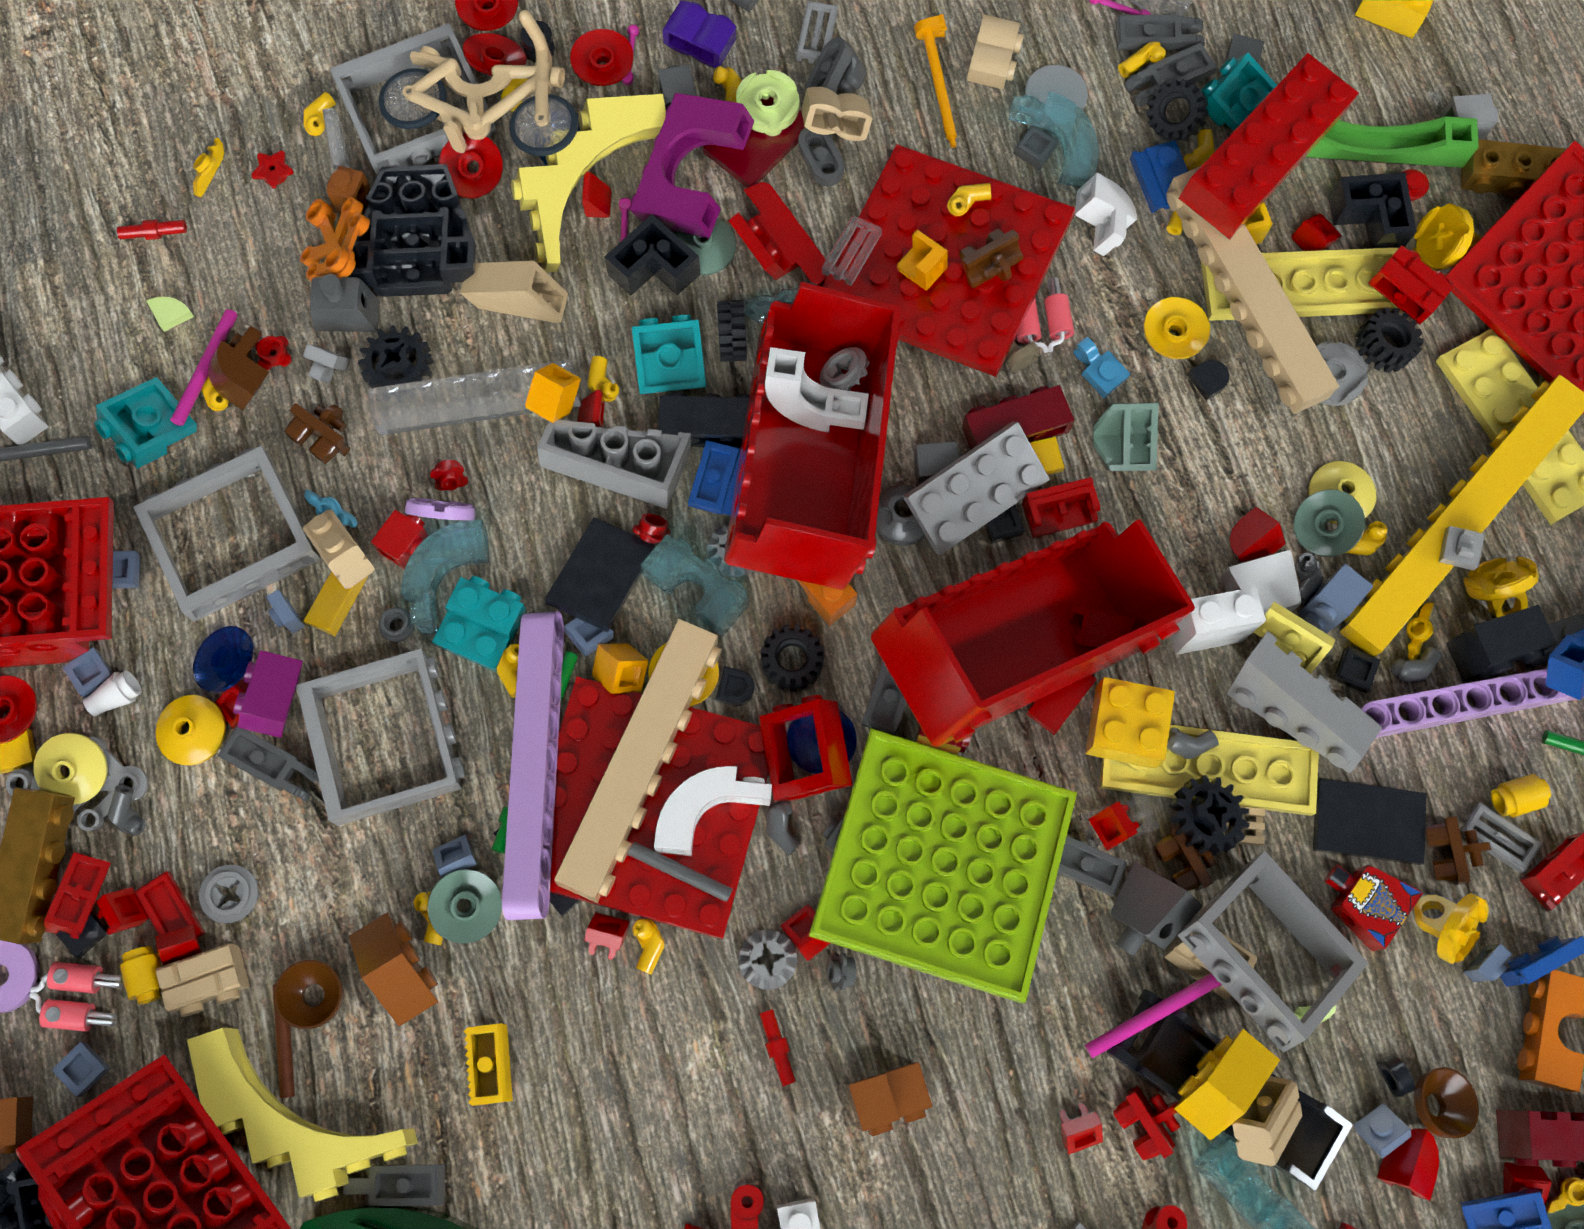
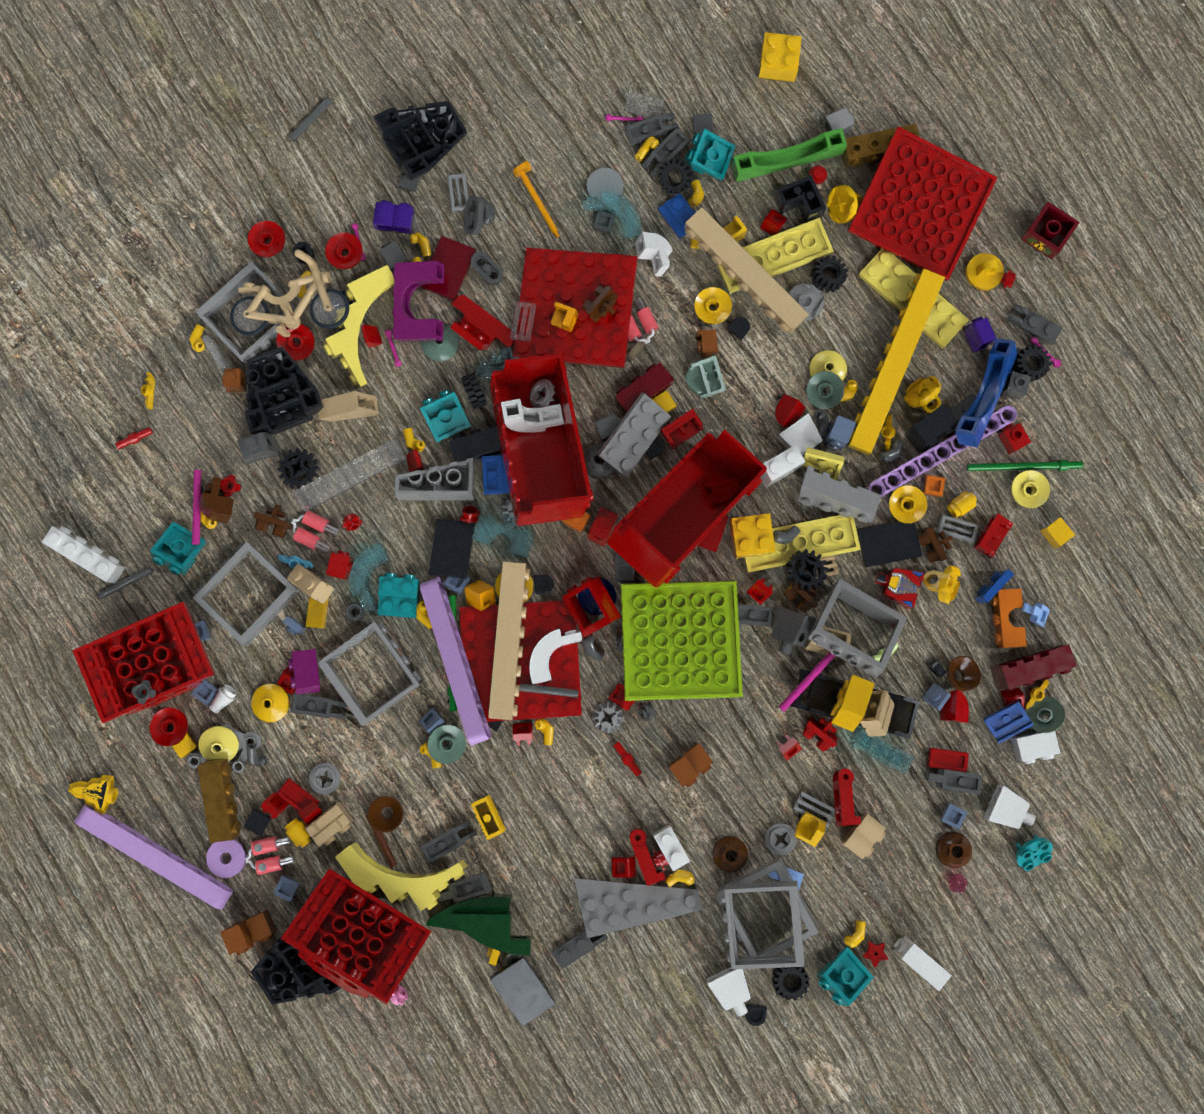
camera: 15 degrees left, 10 degrees up
red hinge [44,852,111,939] -> none
yellowish green tile [146,297,194,332] -> none
clear blue dish [193,626,254,693] -> none
red plate [251,150,294,189] -> none
orange plant [300,197,370,282] -> none
light grey tile [303,344,350,383] -> none
dark orange brick [349,912,438,1026] -> none
lavender tile [405,498,476,520] -> none
red dish [462,33,526,76] -> none
light orange panel [525,363,581,423] -> none
black brick [604,214,700,296] -> none
yellowish green plate [736,70,800,136] -> none
black tyre [761,624,824,692] -> none
tan brick [801,87,873,141] -> none
yellow arm [947,183,991,216] -> none
tan brick [967,14,1024,89] -> none
dark azure plate [1073,337,1131,398] -> none
red brick [1178,53,1359,240] -> none
black tile [1333,646,1381,693] -> none
red brick [1368,245,1454,325] -> none
light grey tile [1439,526,1485,571] -> none
sand blue plate [1463,943,1512,982] -> none
none -> coral piece [291,510,339,552]
none -> dark grey hinge [420,820,477,864]
none -> red torso [587,507,620,547]
none -> dark orange brick [696,329,718,359]
none -> yellow dish [889,485,928,523]
none -> orange tile [922,475,945,497]

